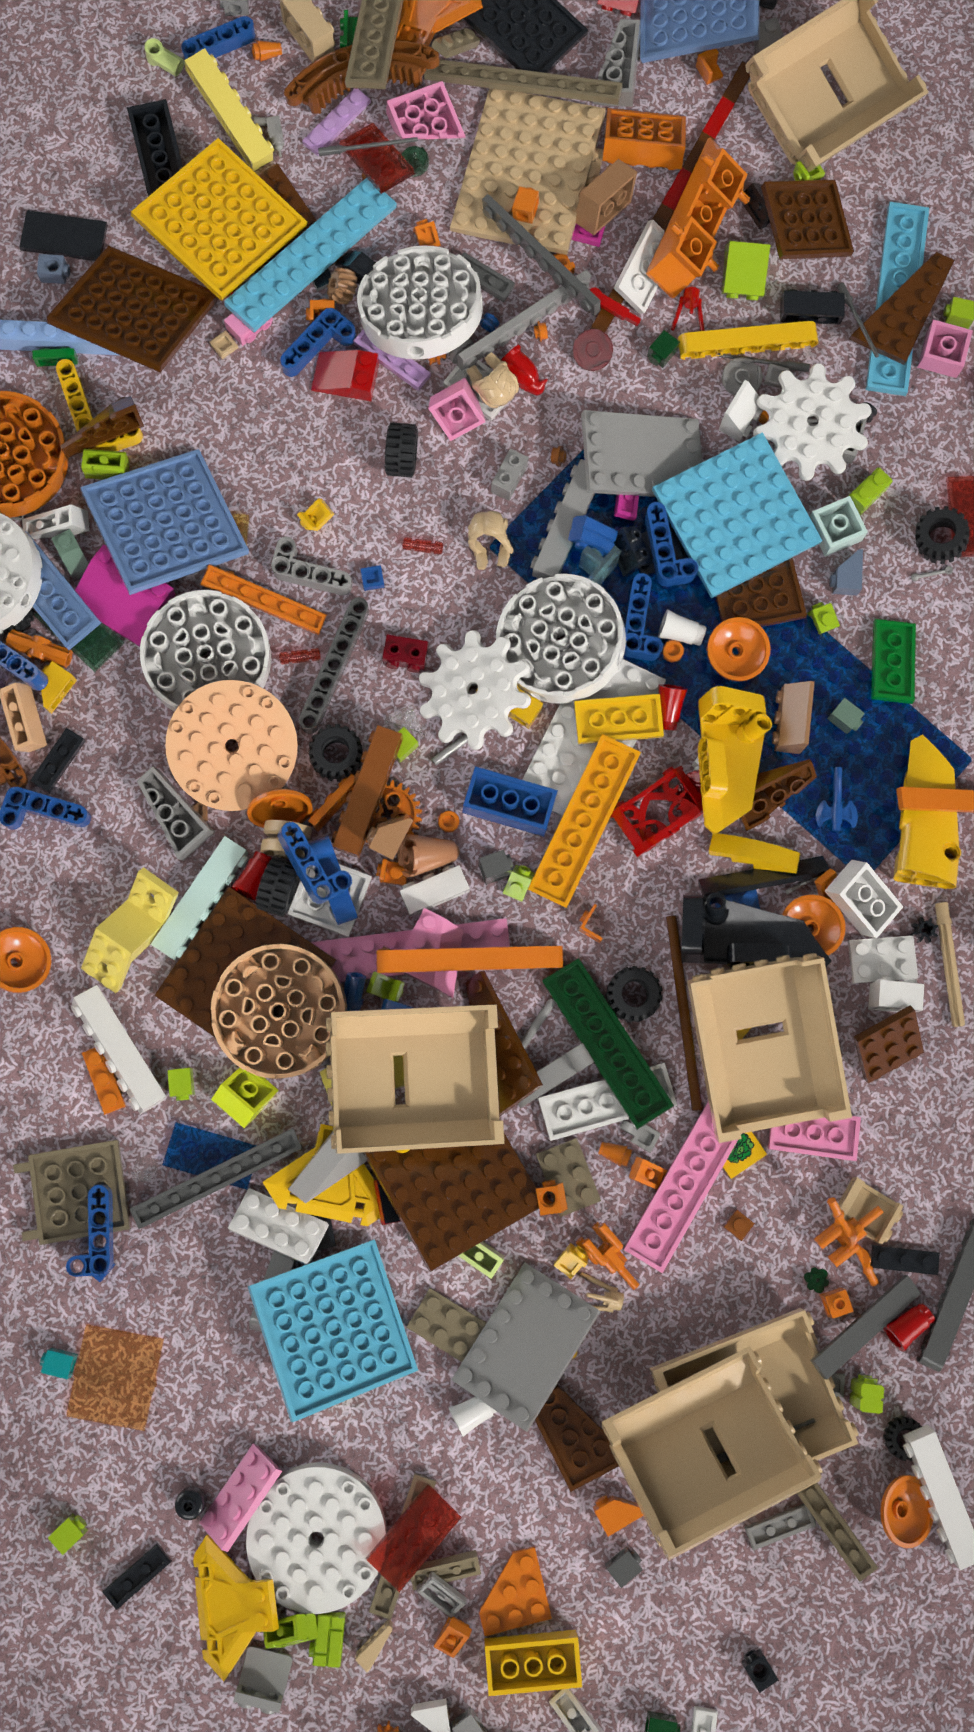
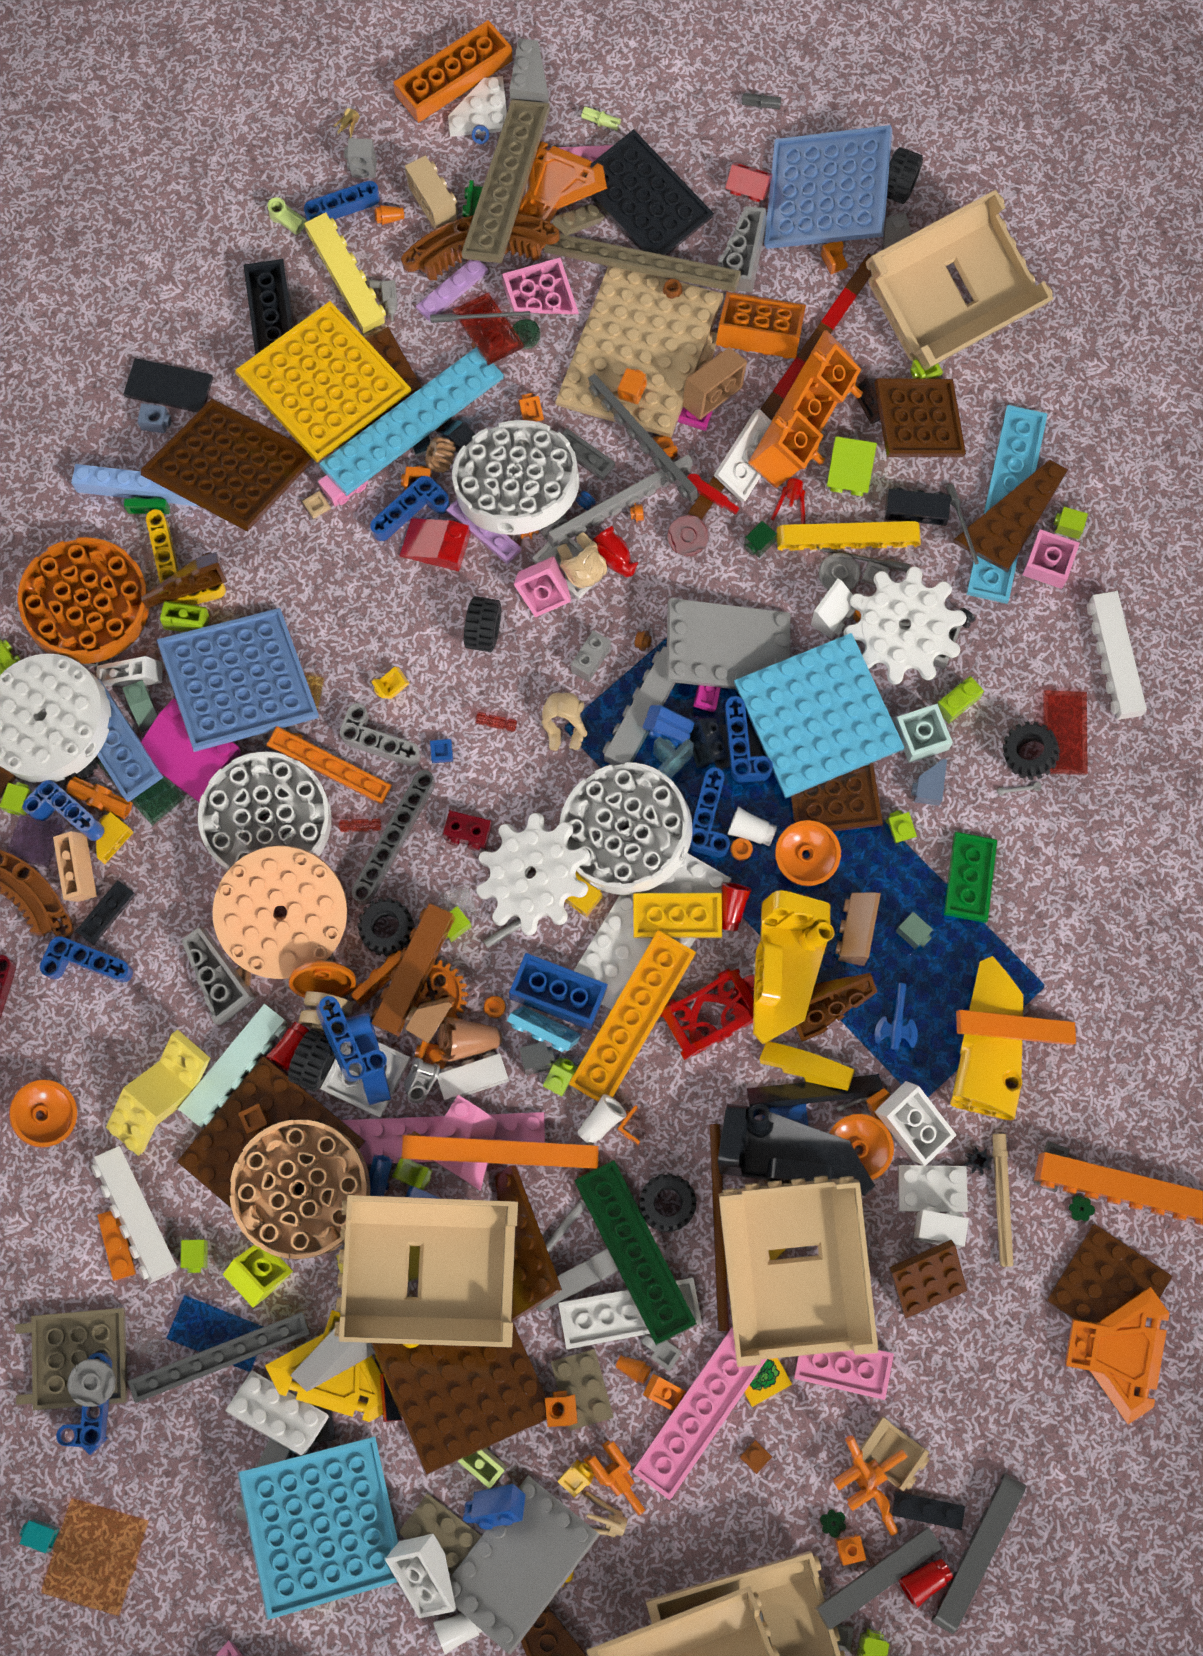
camera: 15 degrees right, 5 degrees down
none -> light grey tile [67,1359,116,1407]
none -> dark orange plate [238,1104,269,1134]
none -> white slope [385,1534,456,1618]
none -> light grey piece [404,1058,440,1103]
none -> blue brick [463,1484,526,1530]
none -> medium azure plate [507,1006,582,1052]
none -> white plant [578,1095,627,1145]
none -> dark orange plate [663,279,682,299]

